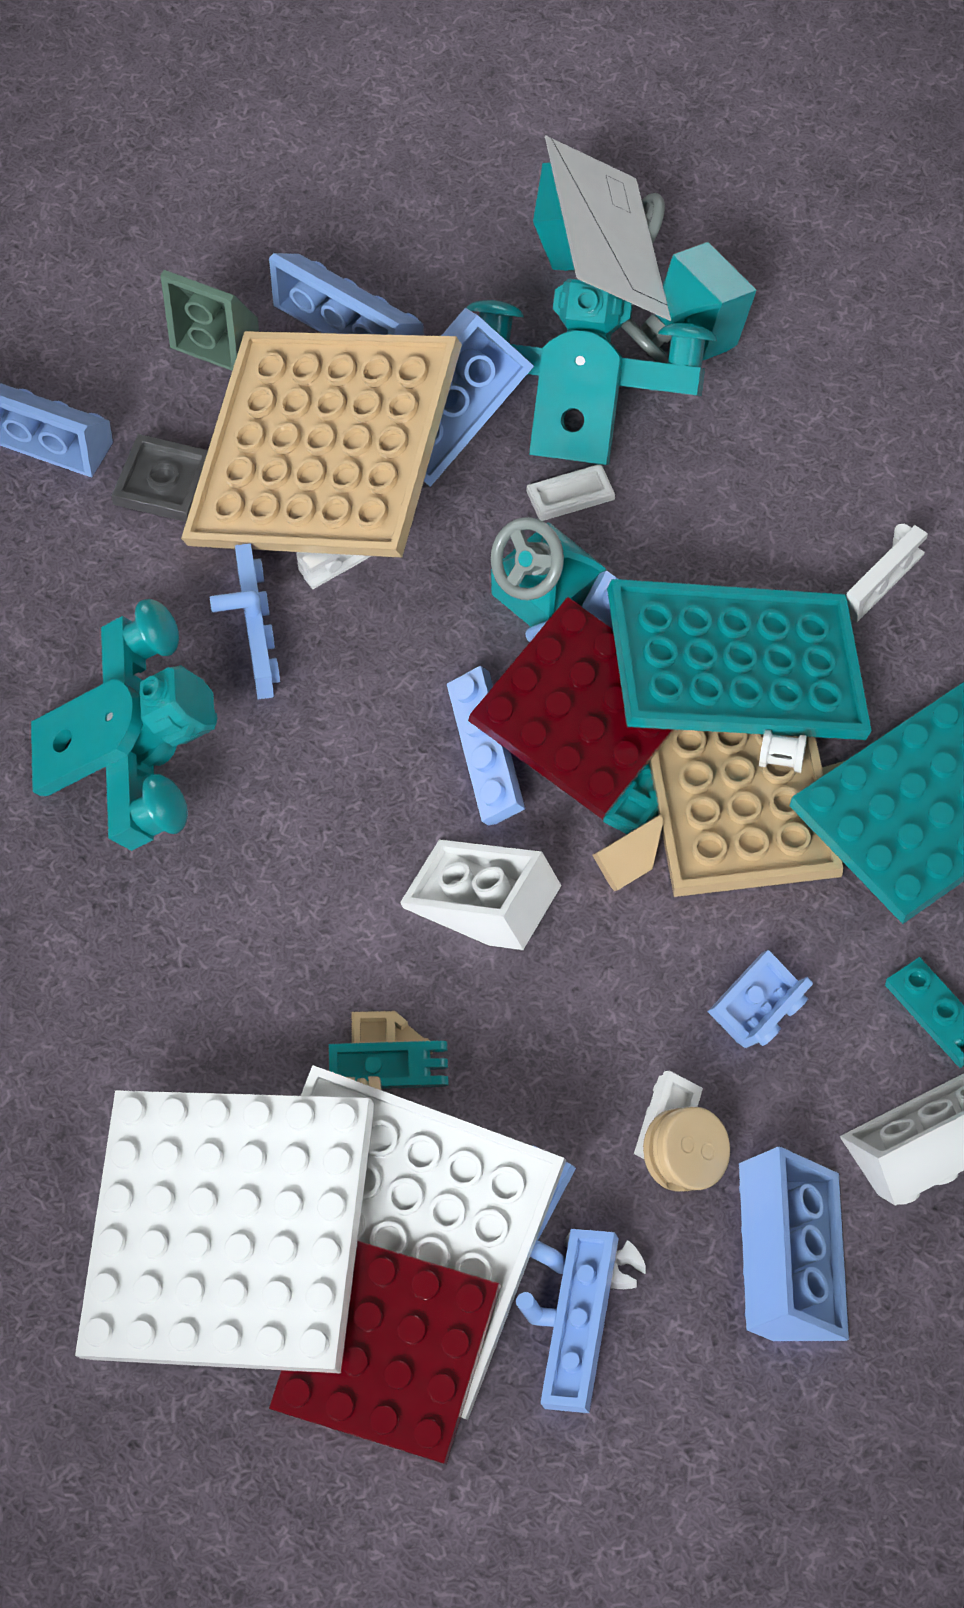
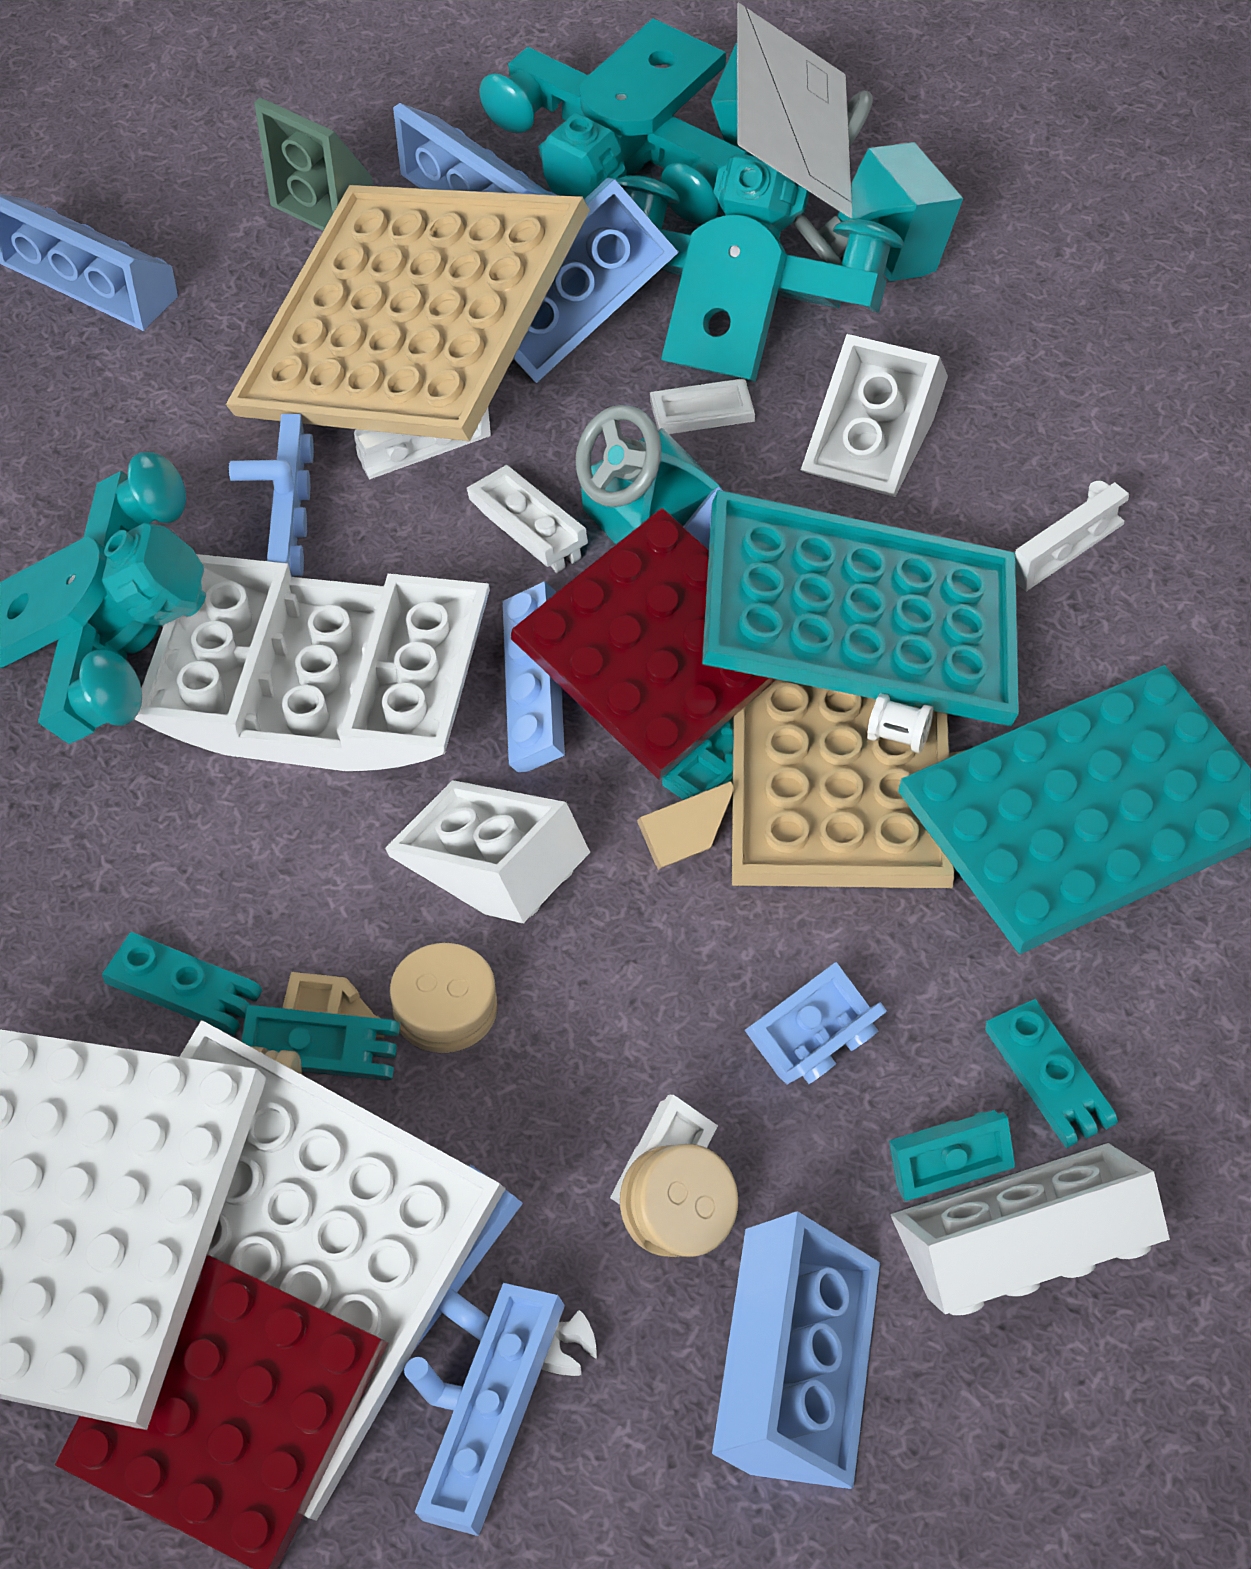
camera: 10 degrees right, 5 degrees down
flat silver plate [111,434,208,522] -> none
none -> teal hinge [102,932,263,1036]
none -> white slope [135,554,490,771]
none -> tan head [390,943,497,1053]
none -> white hinge [467,465,588,573]
none -> teal piece [479,18,747,224]
none -> white slope [801,334,948,497]
none -> teal plate [889,1110,1015,1202]

